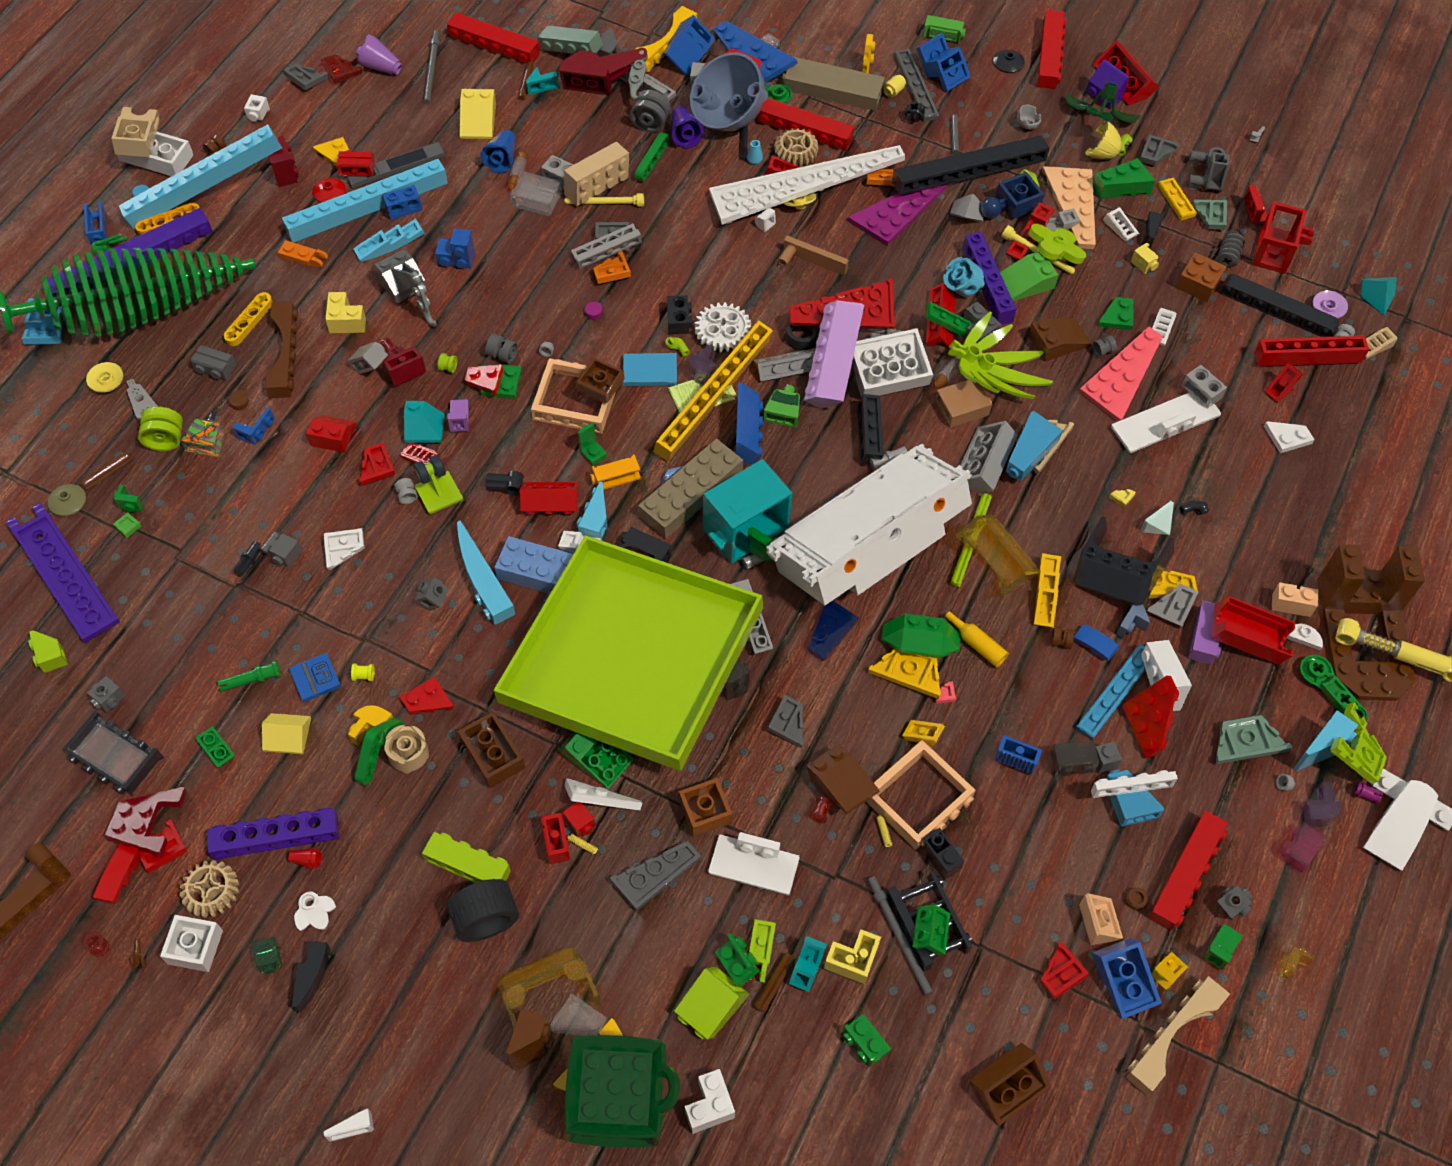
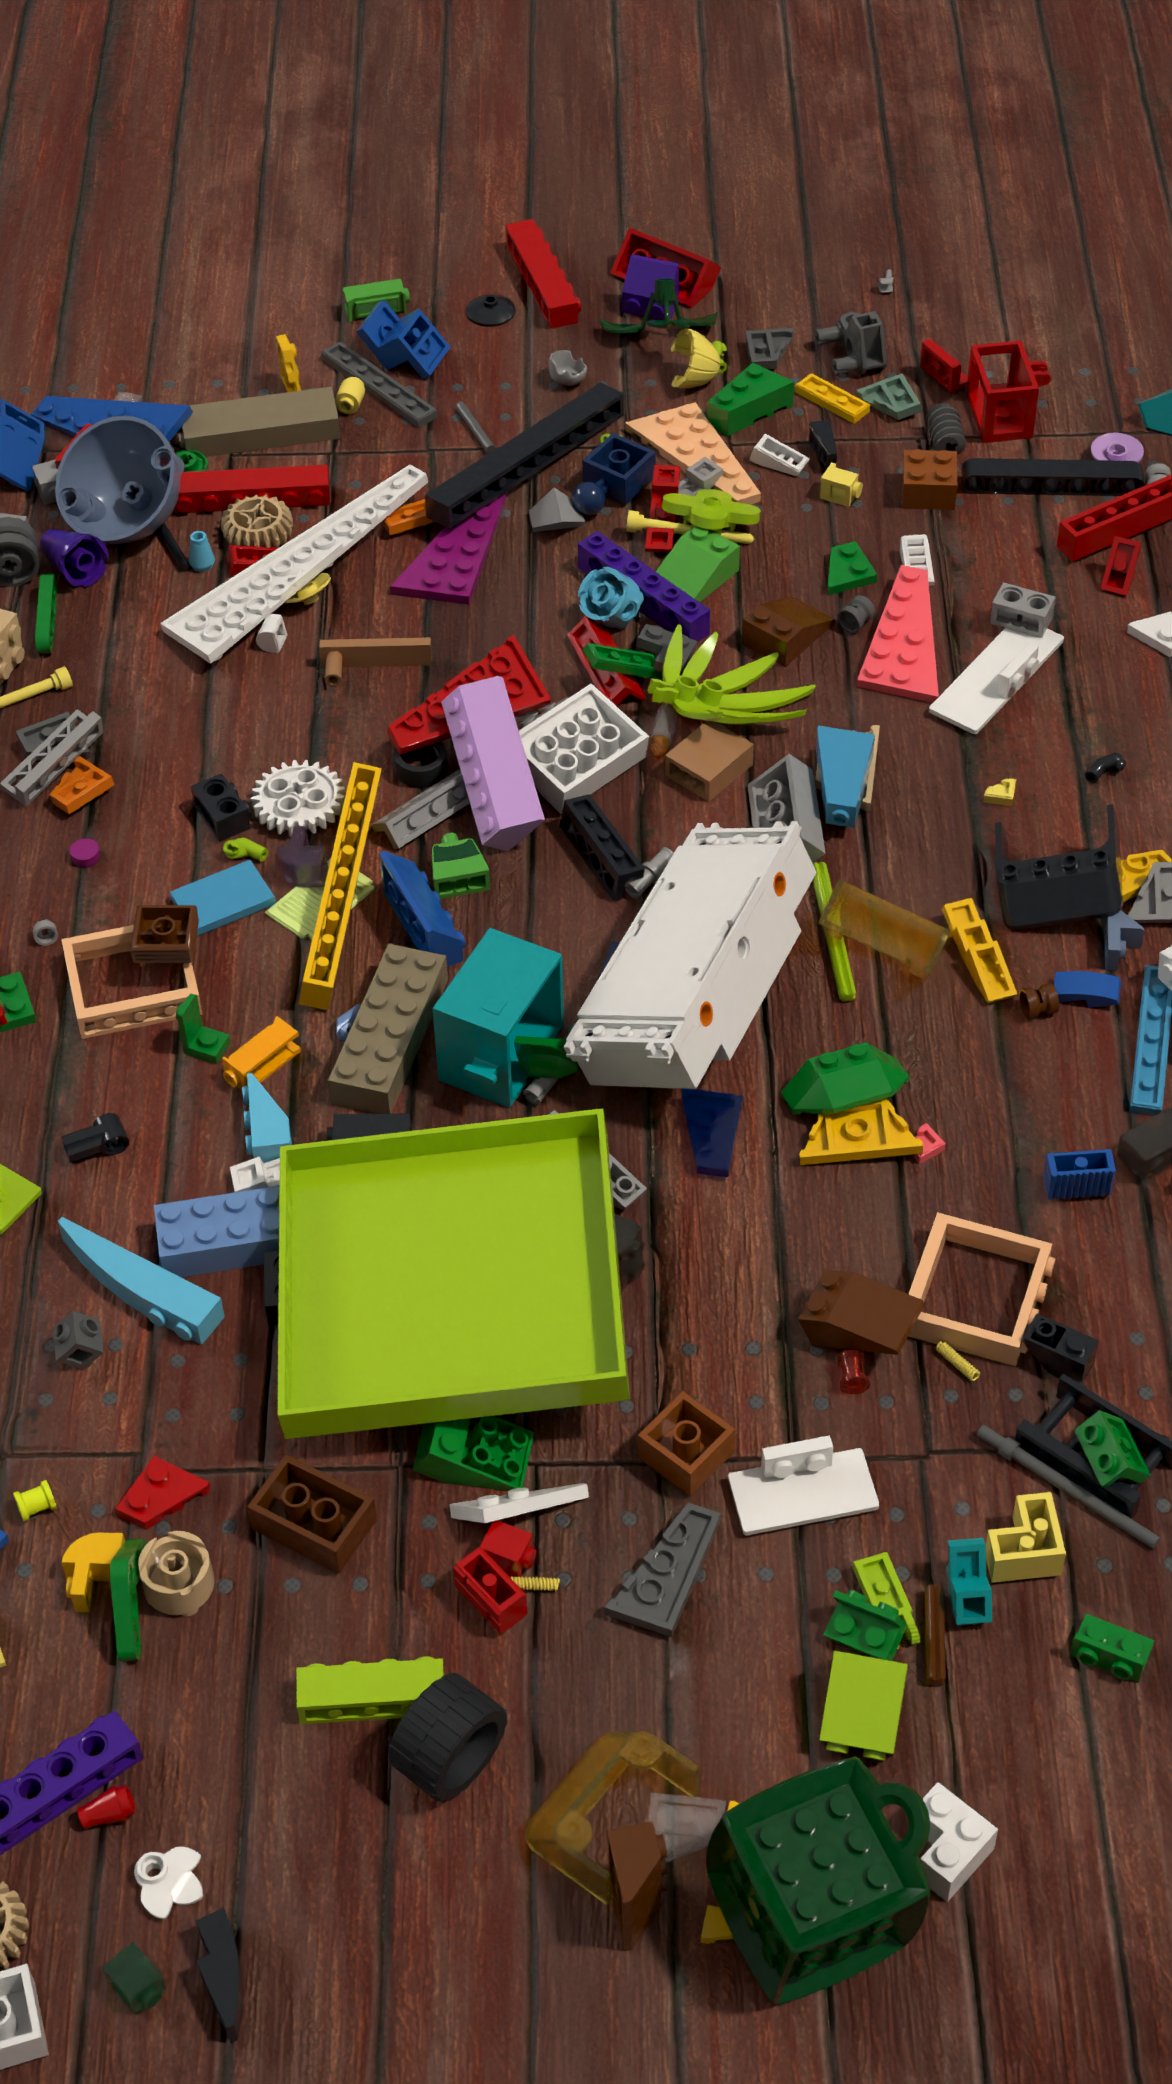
camera: 25 degrees left, 10 degrees down
red slope [520,482,579,514] -> none
dark grey wing [767,695,804,748] -> none
yellow slope [902,720,945,749] -> none
black gear [904,101,925,122] -> none
yellow piece [945,611,1009,668] -> none
light aqua slope [1141,501,1174,535] -> none

